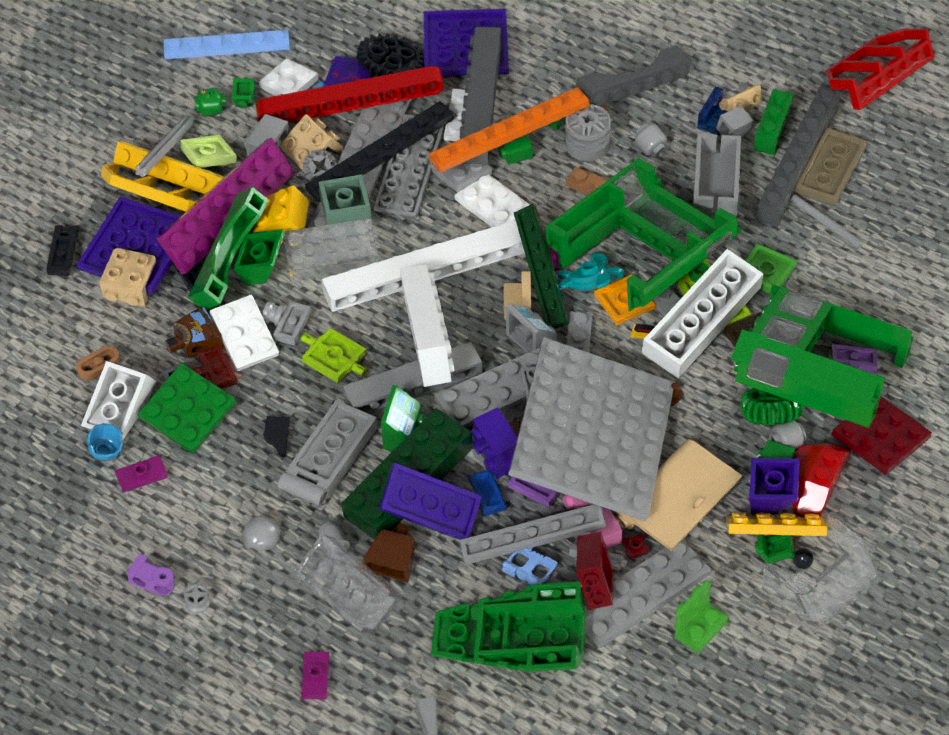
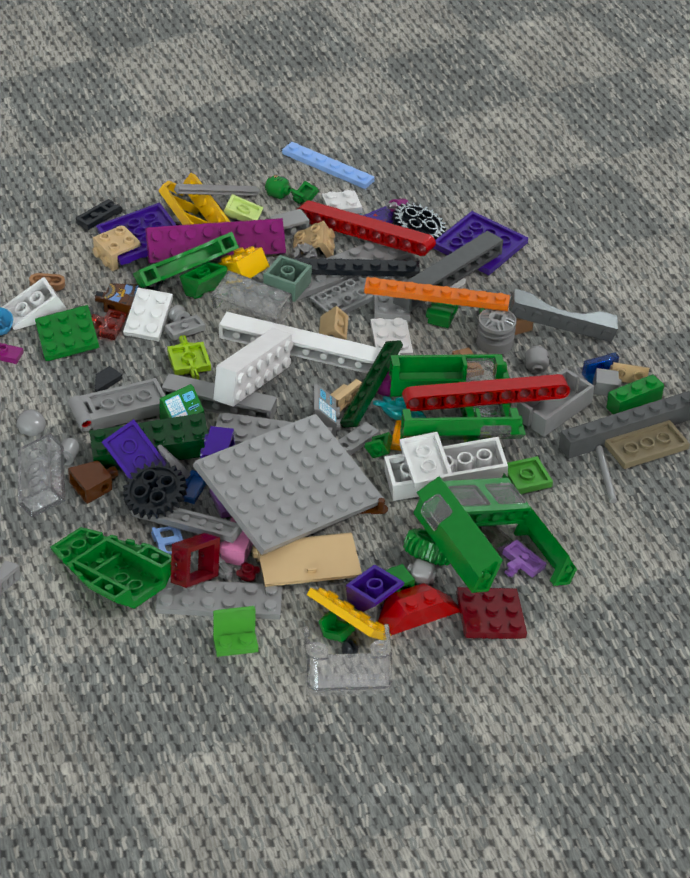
camera: 35 degrees right, 10 degrees down
none -> black gear [122,461,188,520]
none -> light grey slope [157,445,191,479]
none -> tan panel [319,306,349,340]
none -> green bracket [364,432,392,458]
none -> piece [386,198,409,212]
none -> white plate [400,432,453,488]
none -> red beam [402,374,570,411]

